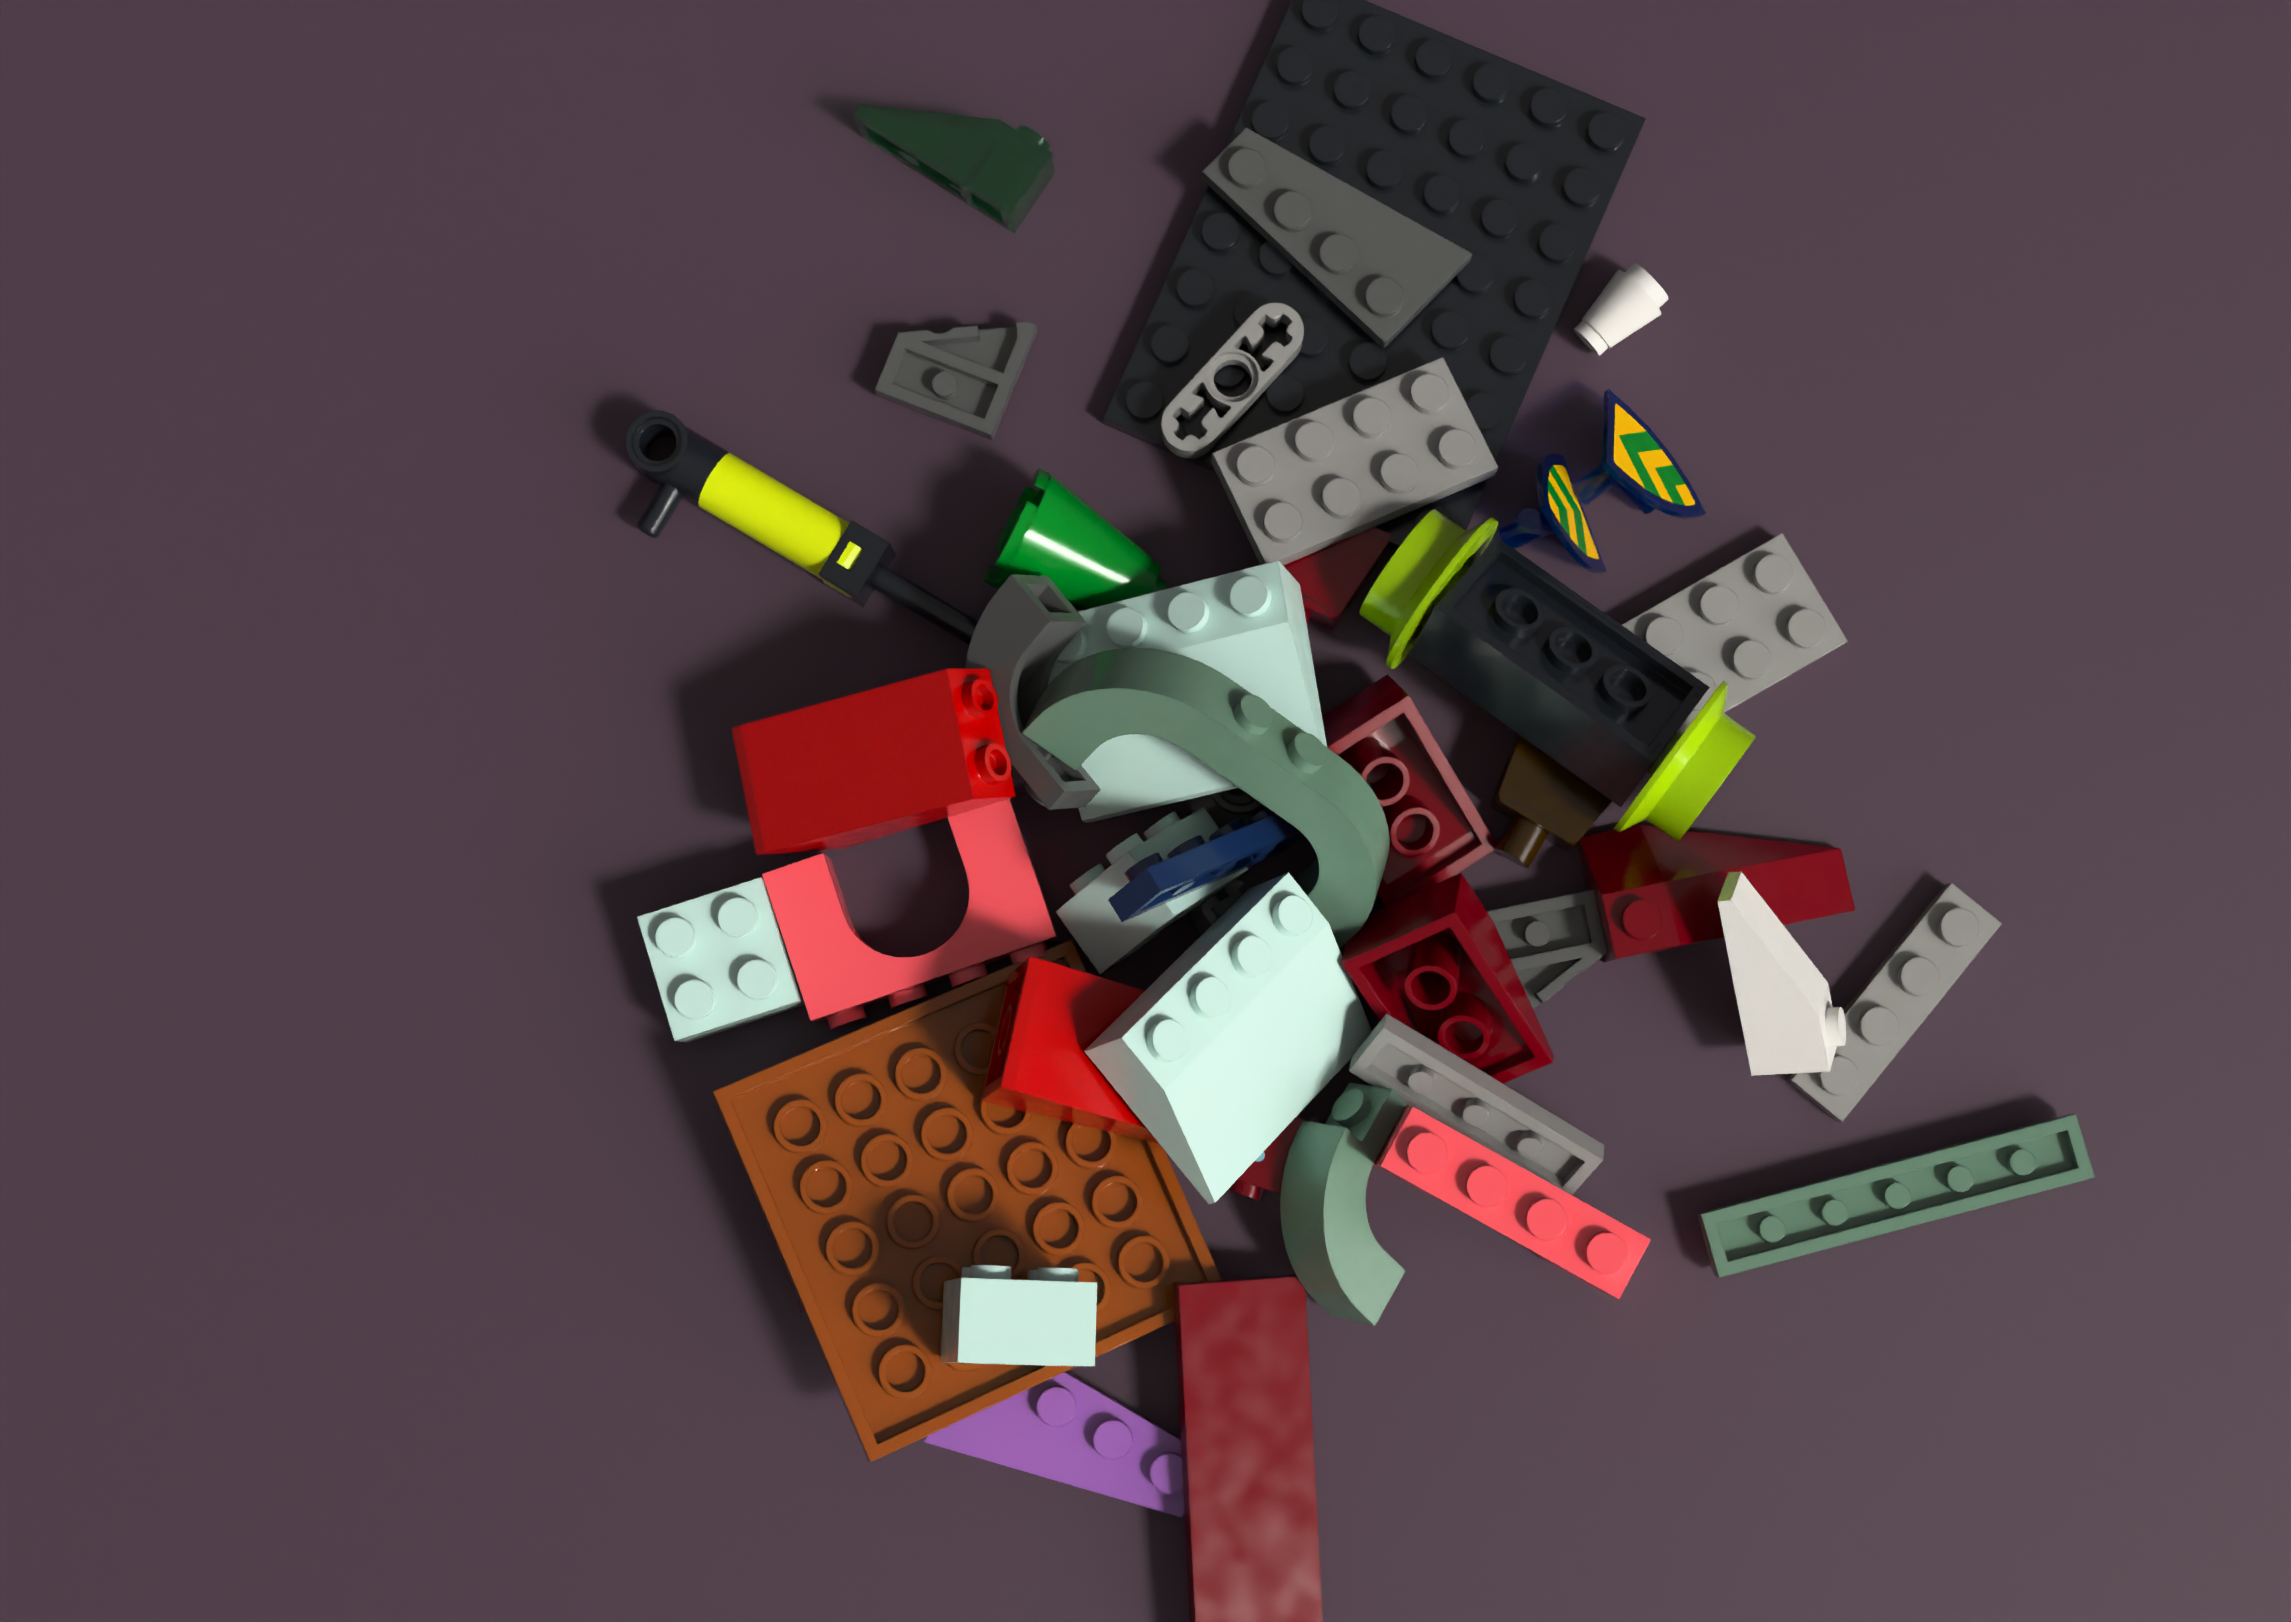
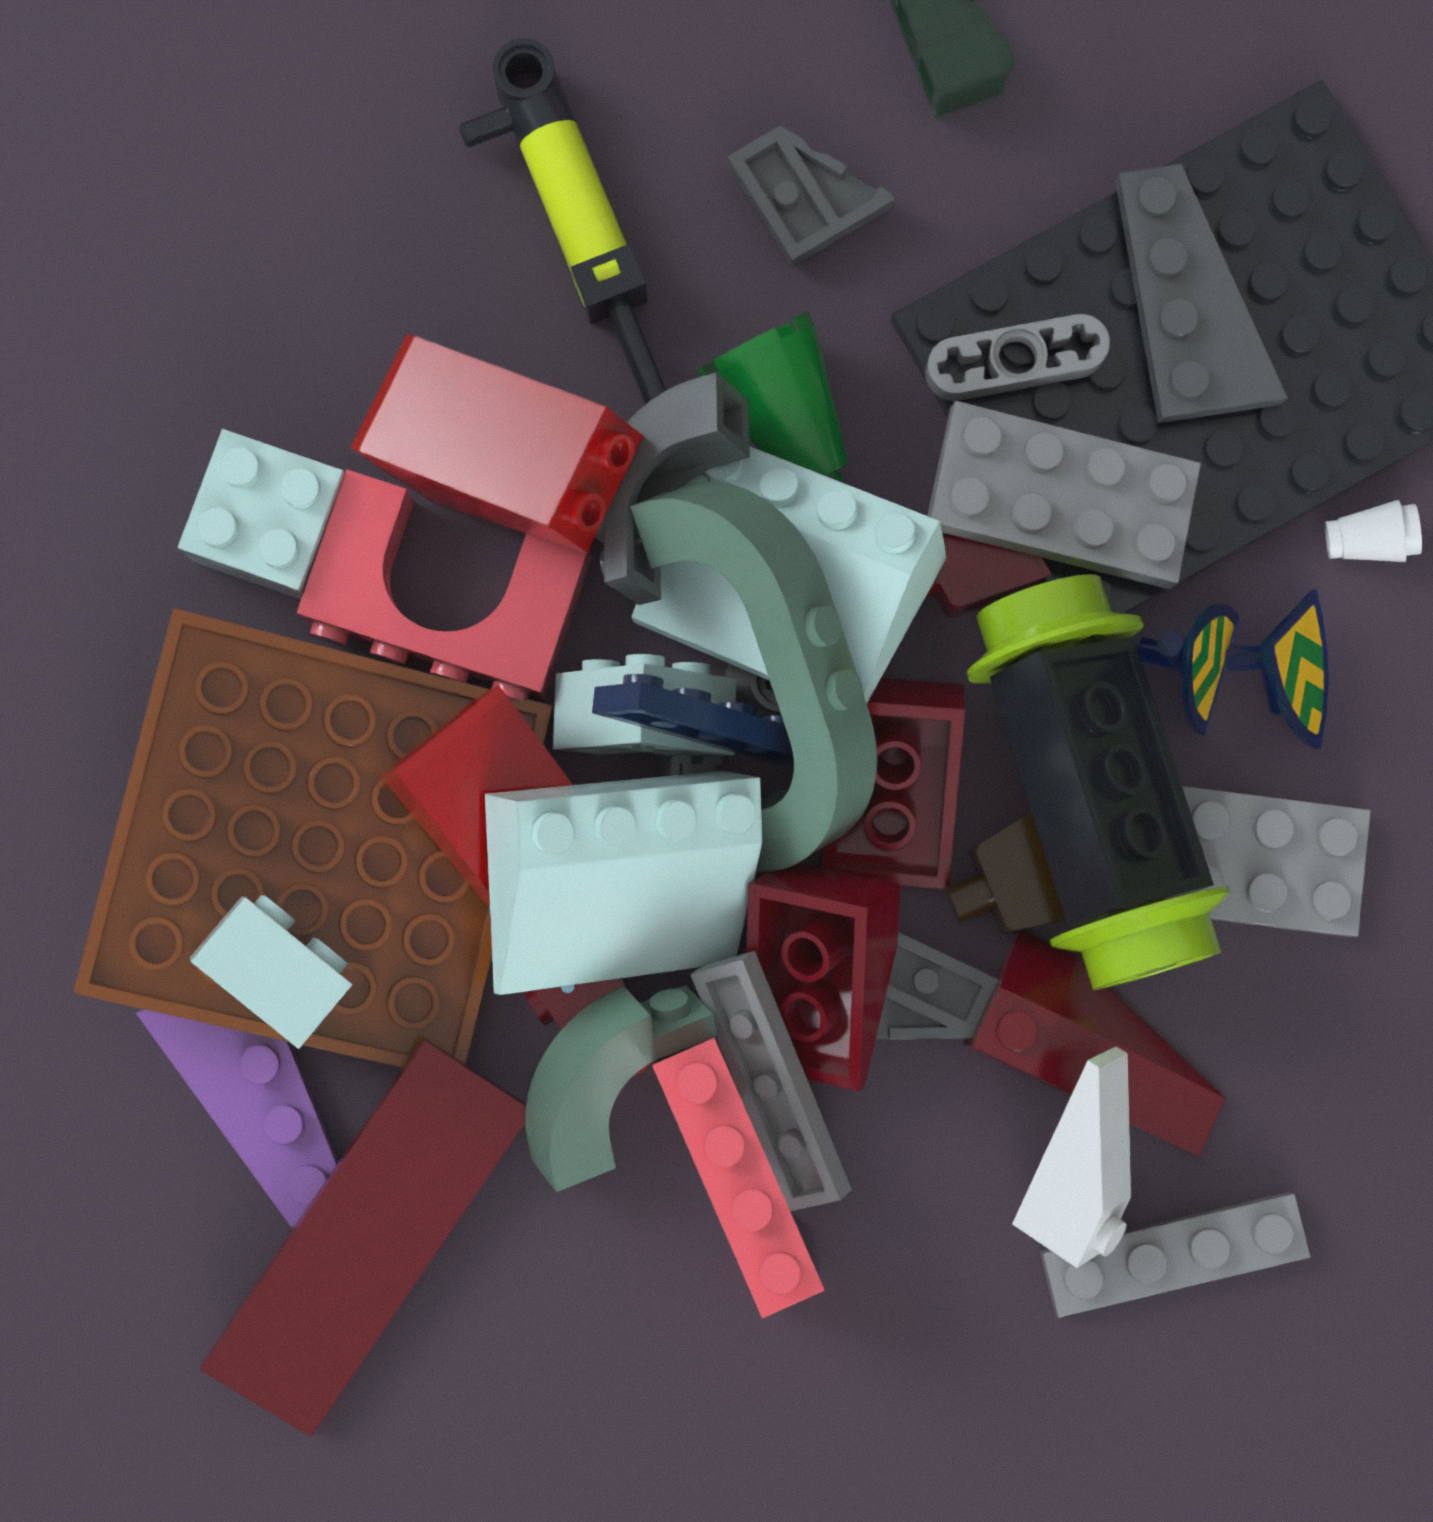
camera: 30 degrees right, 0 degrees up
sand green plate [1696,1114,2095,1278] -> none

